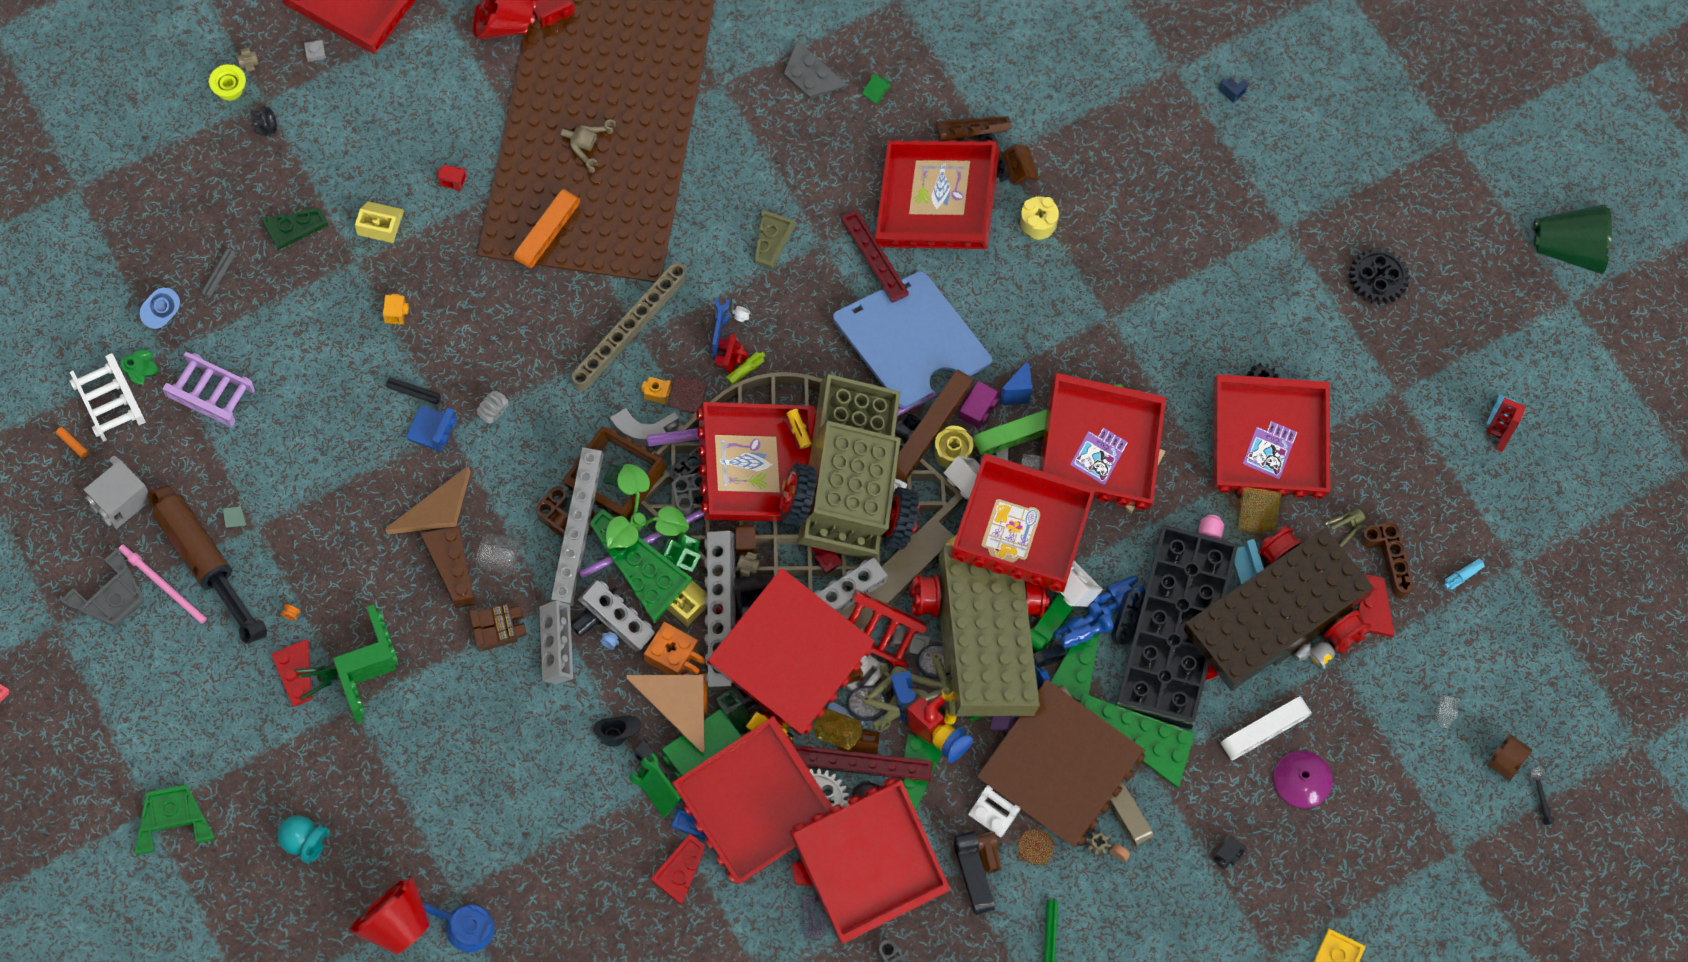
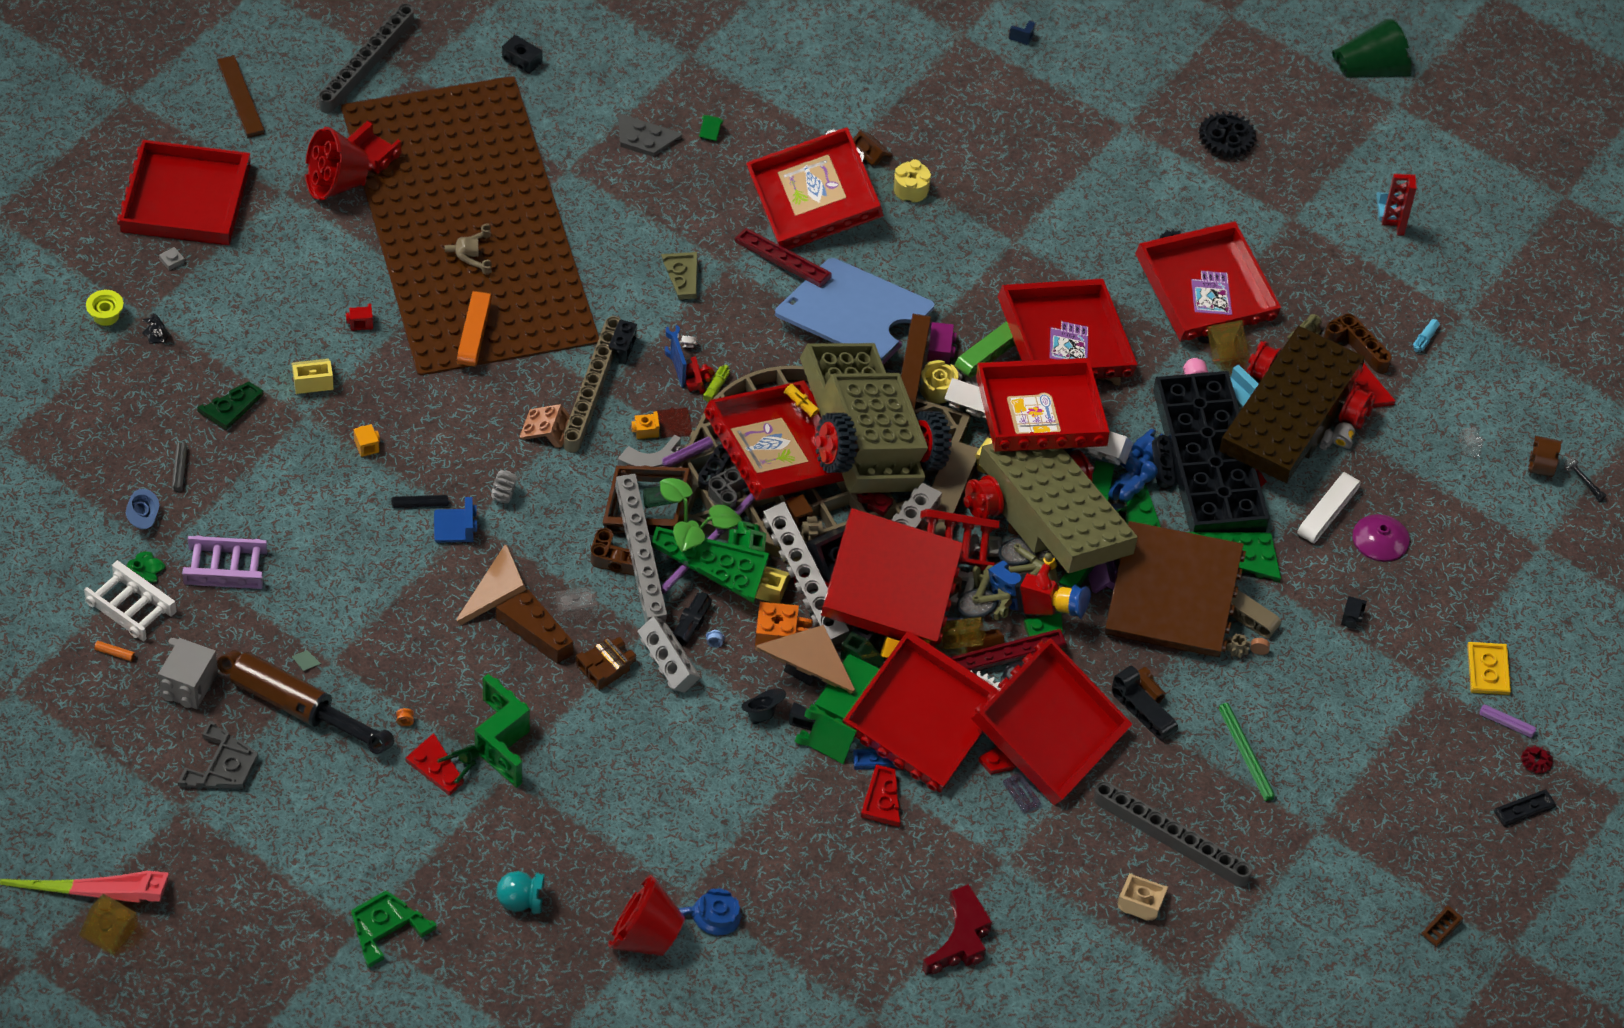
camera: 25 degrees left, 15 degrees down
bright pink bar [118,544,207,624] -> none
dark tan gear [237,48,259,72] -> none
light grey brick [578,580,655,652] -> none
reddish brown wing [936,116,1011,141] -> none
white plate [968,785,1021,837] -> none
blue slope [1000,362,1032,405] -> none
clear orange piece [1018,830,1054,866] -> none
none -> nougat bracket [520,404,570,448]
none -> black bracket [609,320,637,365]

